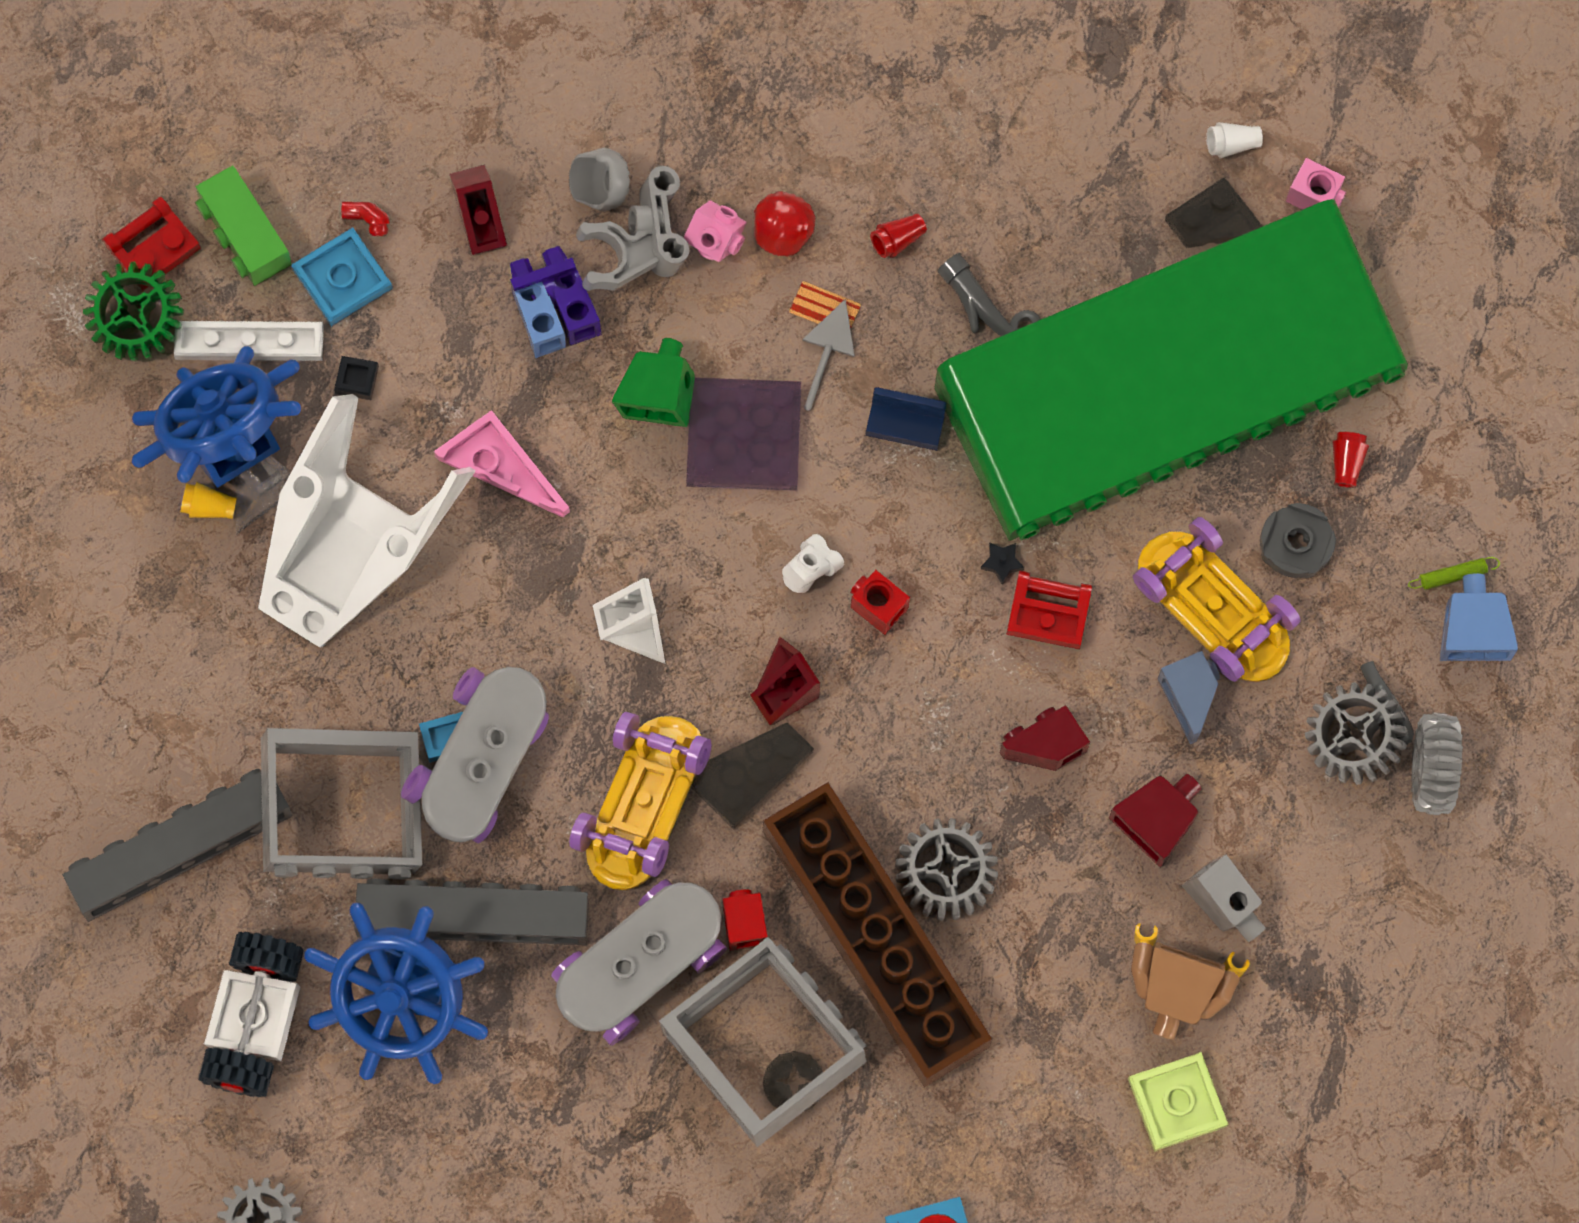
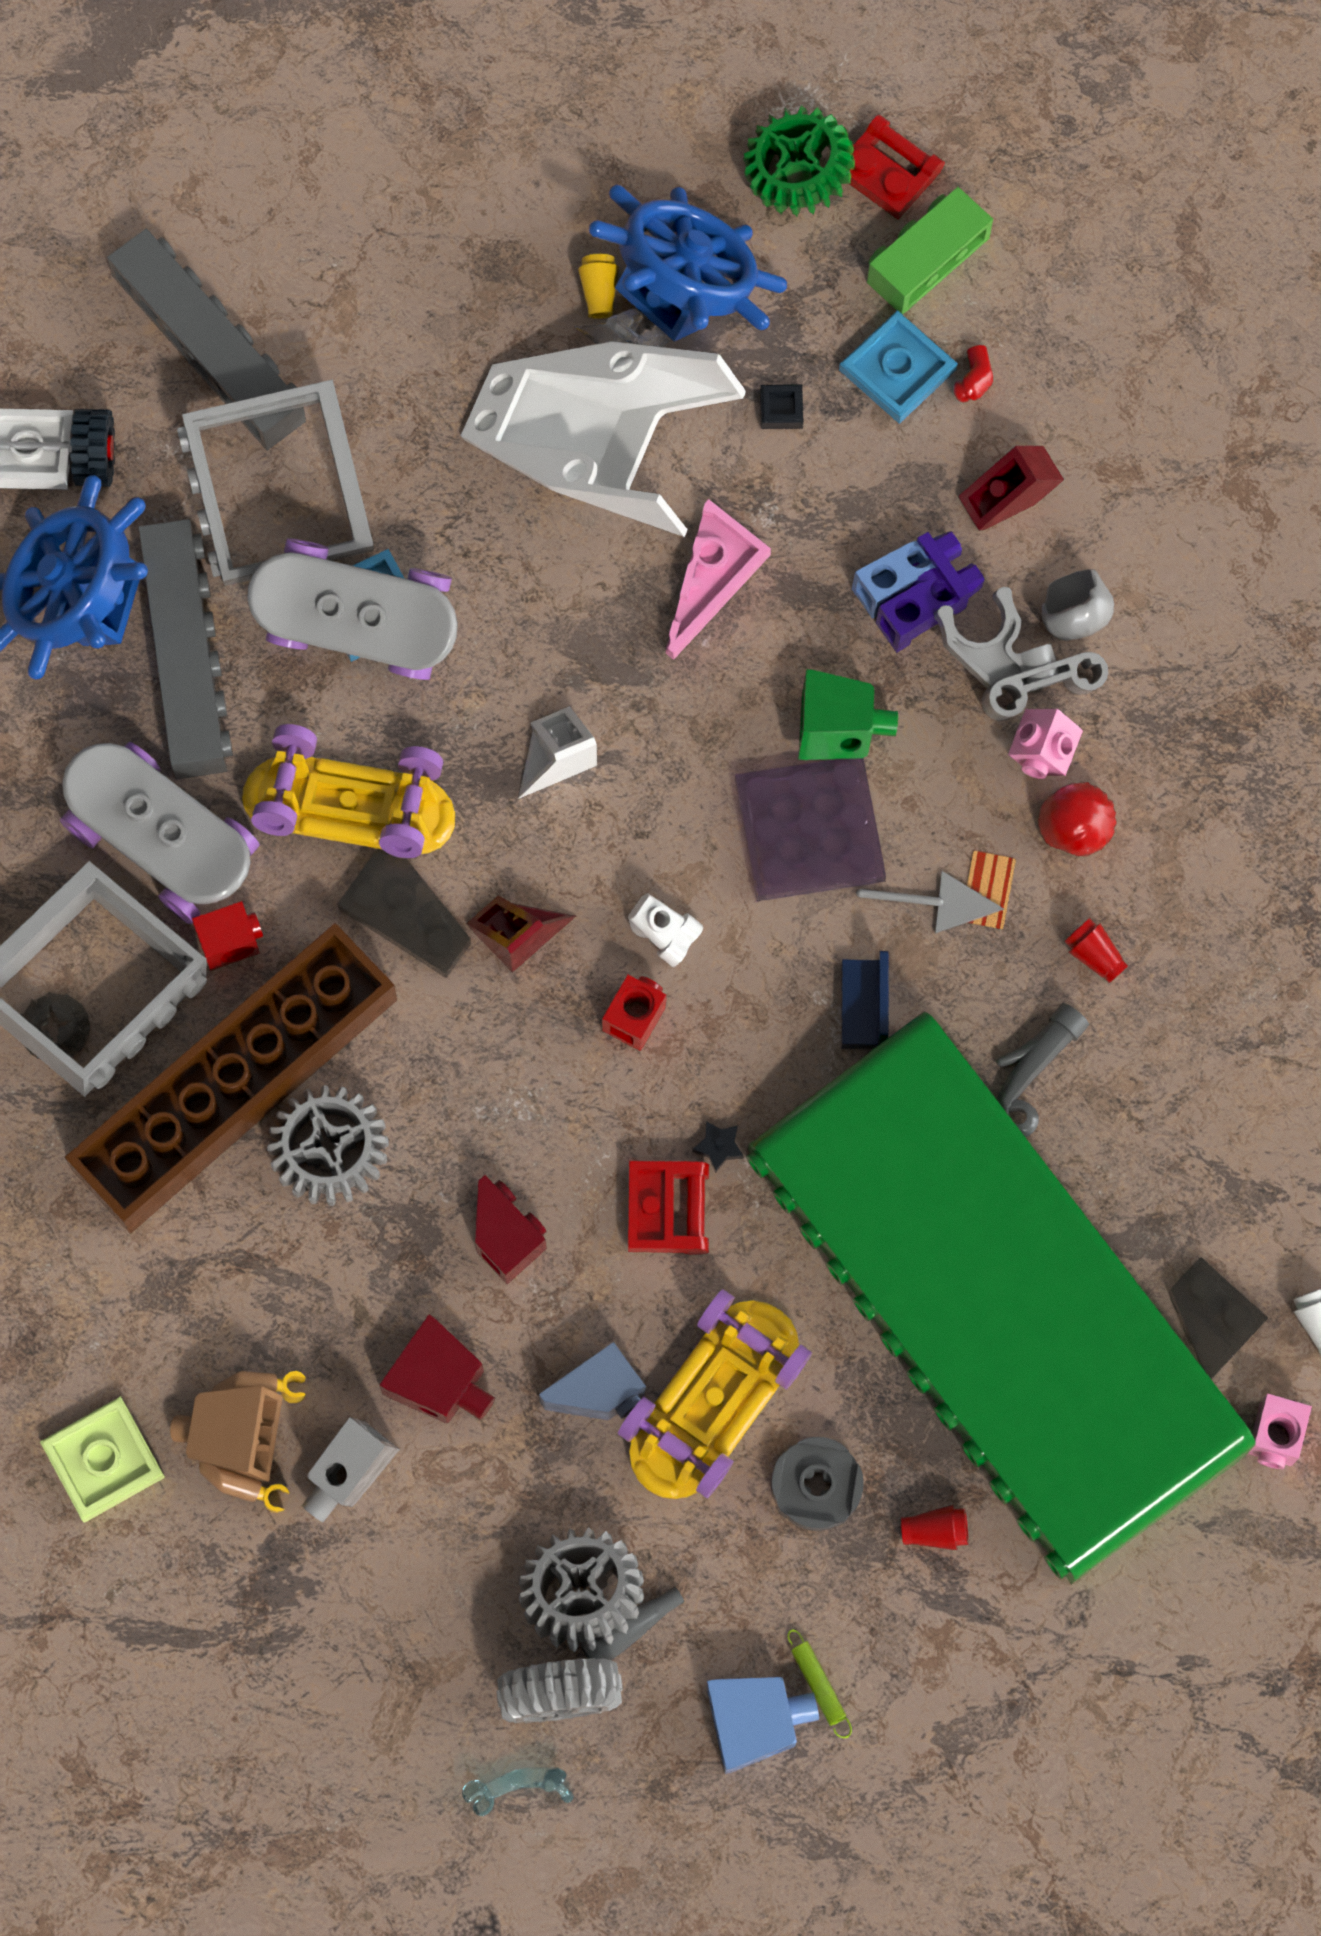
camera: 80 degrees right, 0 degrees up
white tile [174,321,324,361] -> none
none -> clear light blue piece [462,1767,574,1816]

